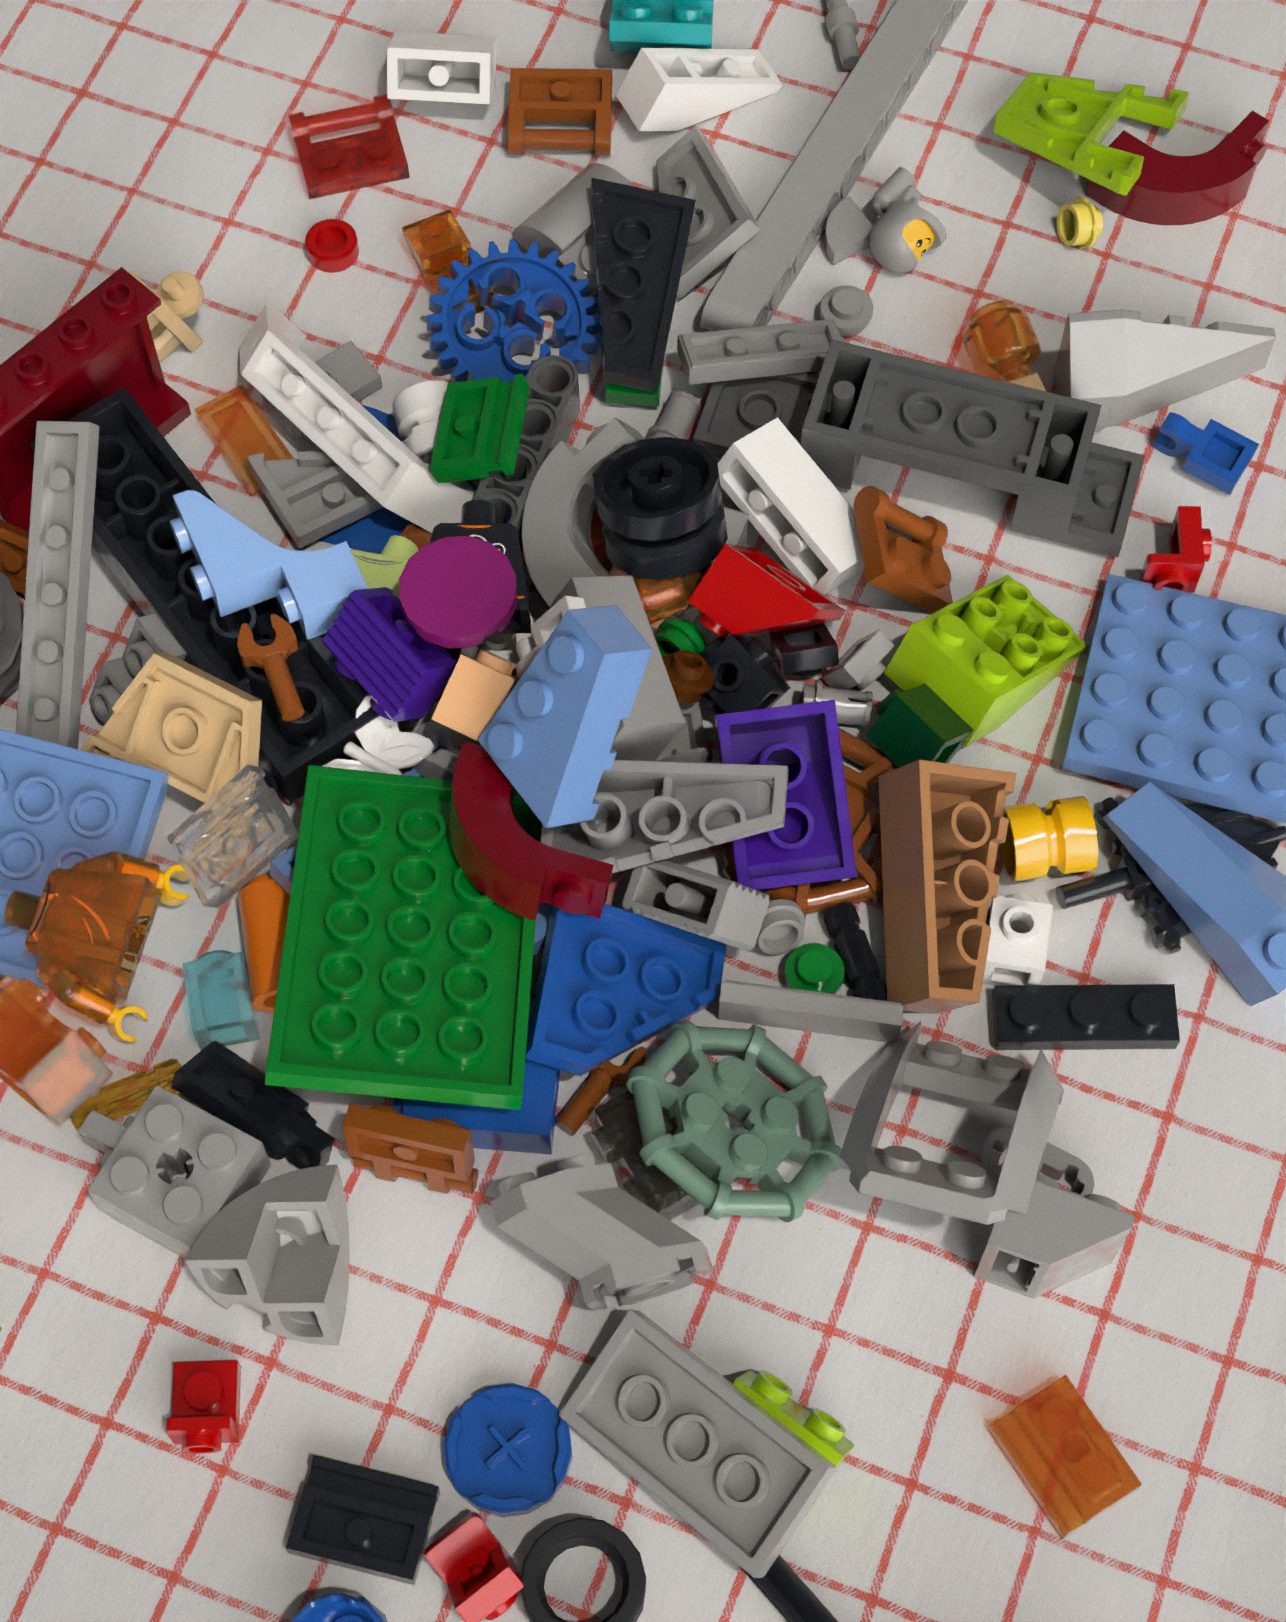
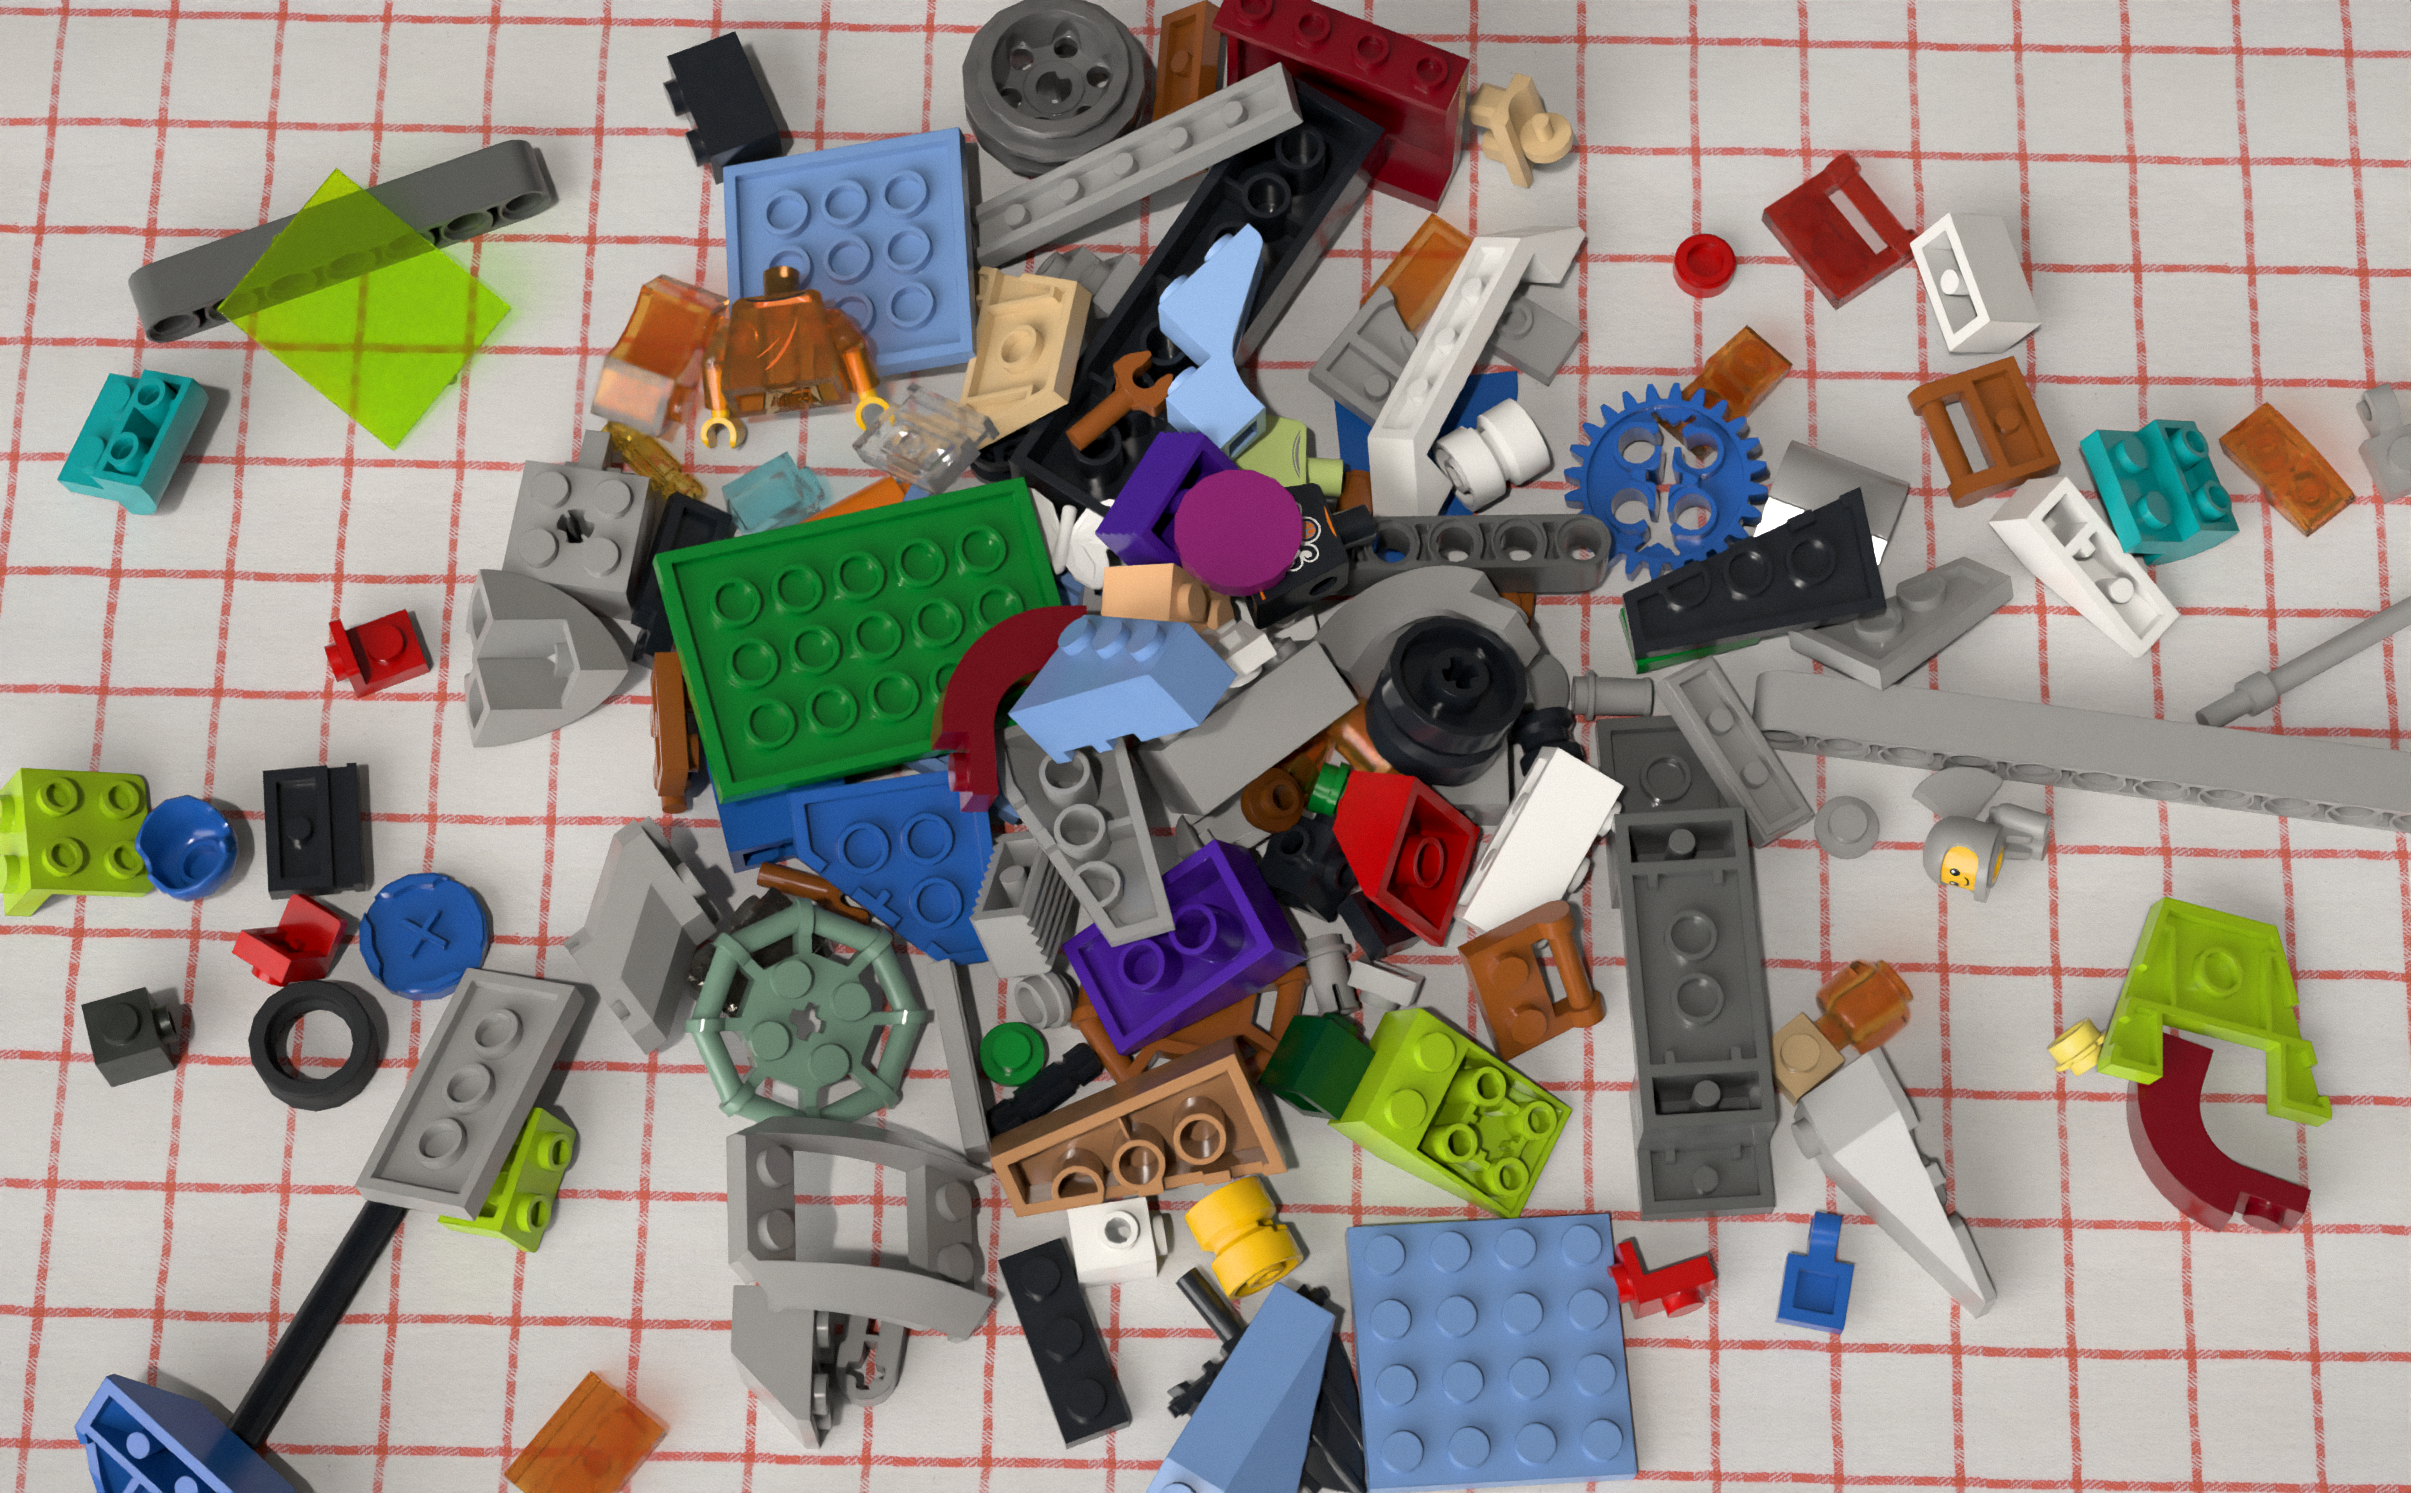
camera: 70 degrees right, 5 degrees up
green plate [430,374,530,484] -> none

